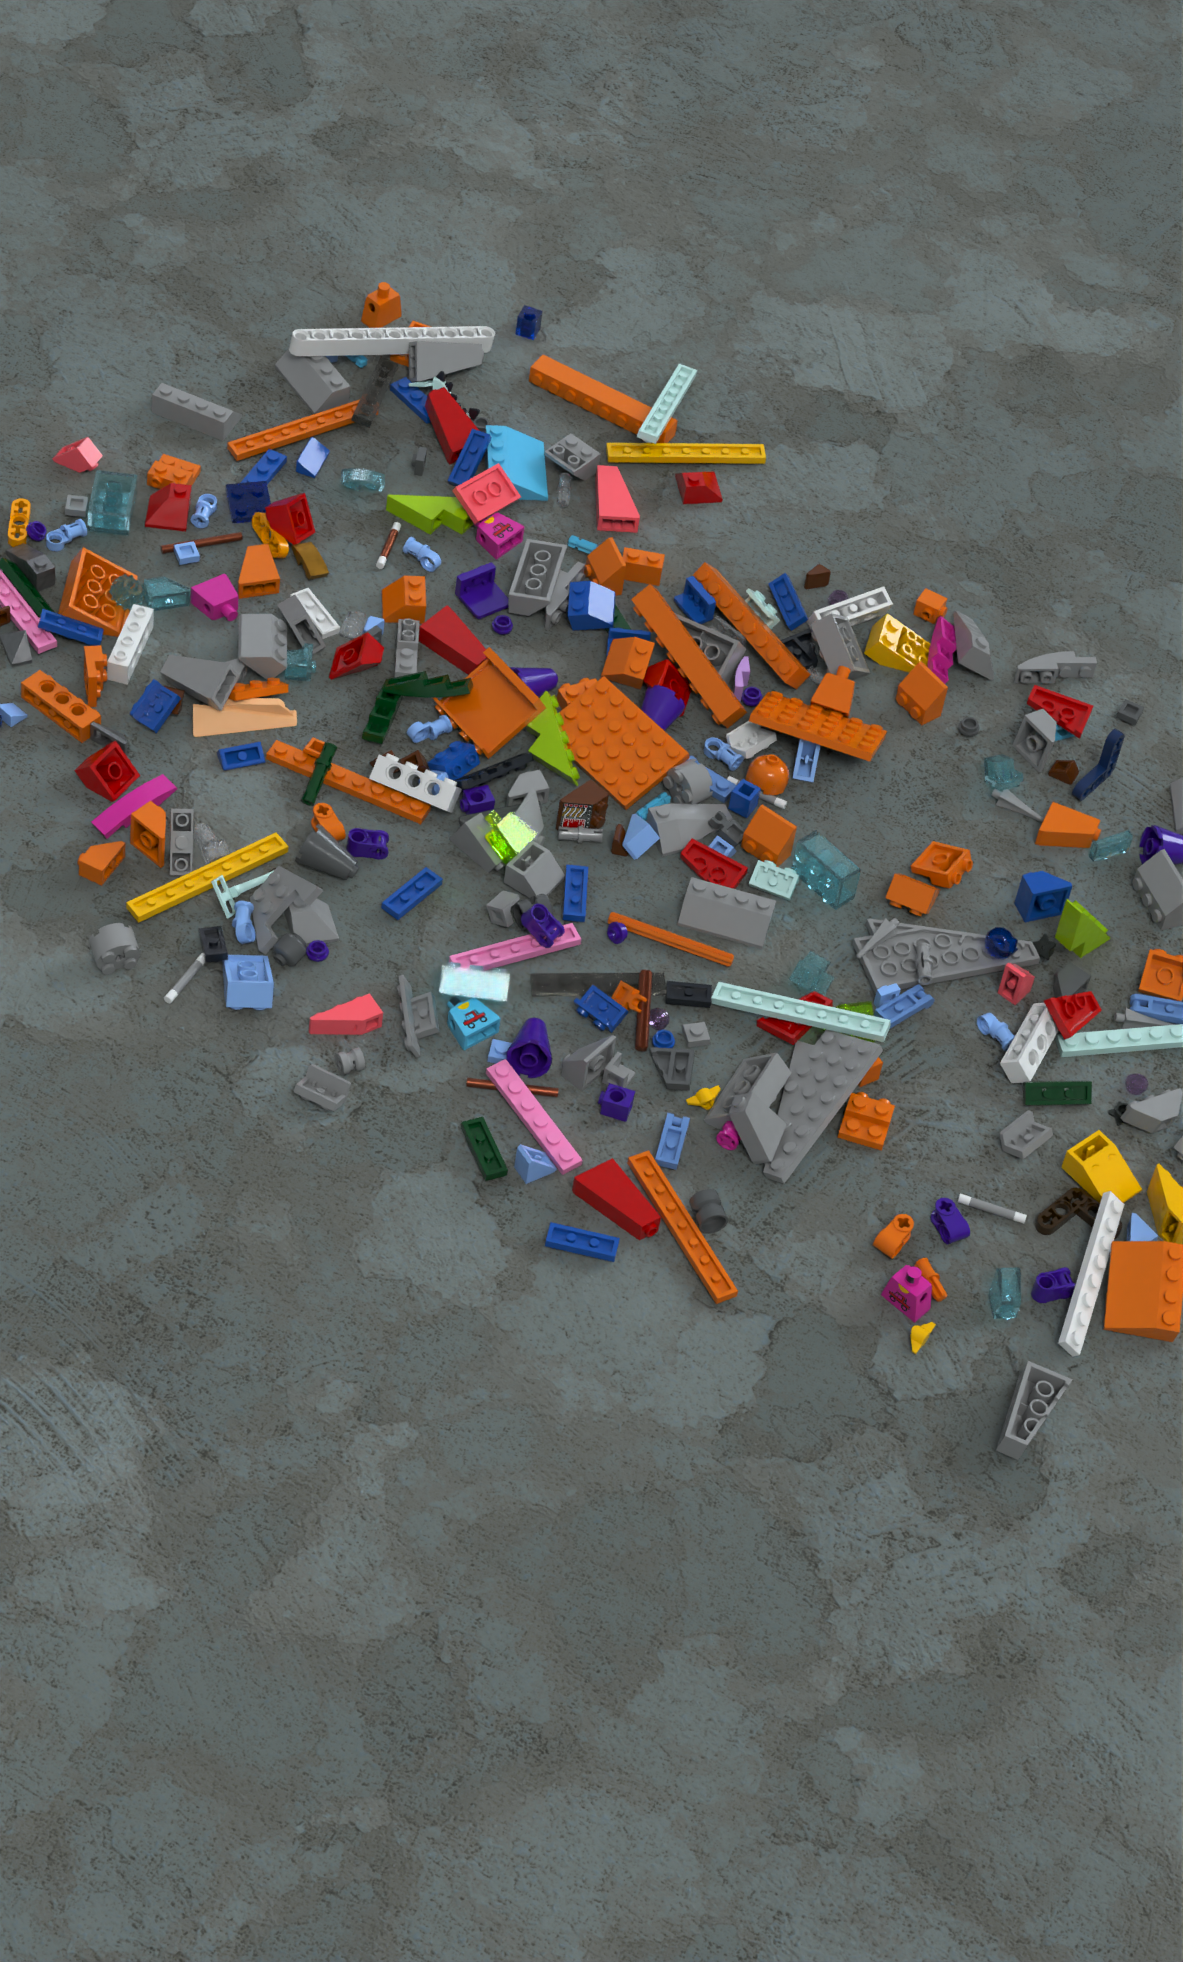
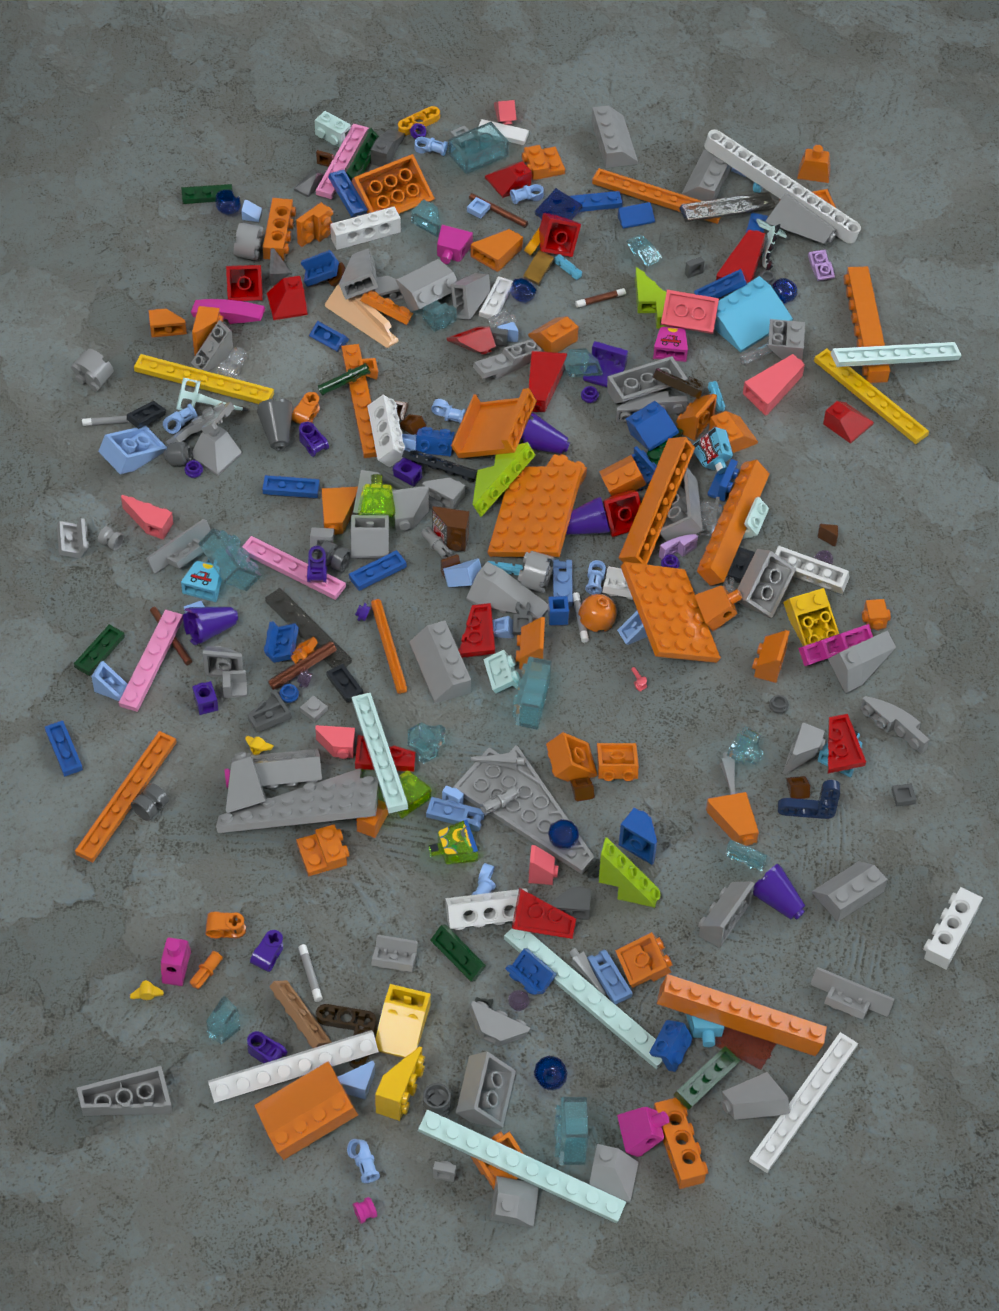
camera: 60 degrees right, 5 degrees up
clear light blue gear [109,574,147,611] -> none
dark green slope [362,686,403,744] -> none
dark green slope [382,671,473,698] -> none
light blue connector [403,537,441,572] -> none
clear blue brick [516,305,543,340] -> none
red slope [572,1158,661,1240] -> none
medium blue plate [655,1113,690,1170] -> none
blue plate [768,573,809,631] -> none
none -> light grey brick [233,223,264,261]
none -> red slope [267,276,308,321]
none -> medium nougat plate [269,980,332,1048]
none -> coral slope [315,725,355,759]
none -> orange slope [322,487,358,535]
none -> clear neon green torso [428,820,478,865]
none -> white tile [477,119,529,145]
none -> blue bracket [505,948,557,995]
none -> clear blue hair [510,278,537,303]
none -> medium azure axle [554,254,582,280]
none -> clear light blue slope [564,348,603,377]
none -> reddish brown slope [570,777,595,802]
none -> coral hand [631,667,647,691]
none -> dark brown beam [652,368,703,399]
none -> medium azure torso [693,427,733,474]
none -> clear blue hair [771,278,798,304]
none -> lavender slope [808,250,835,281]

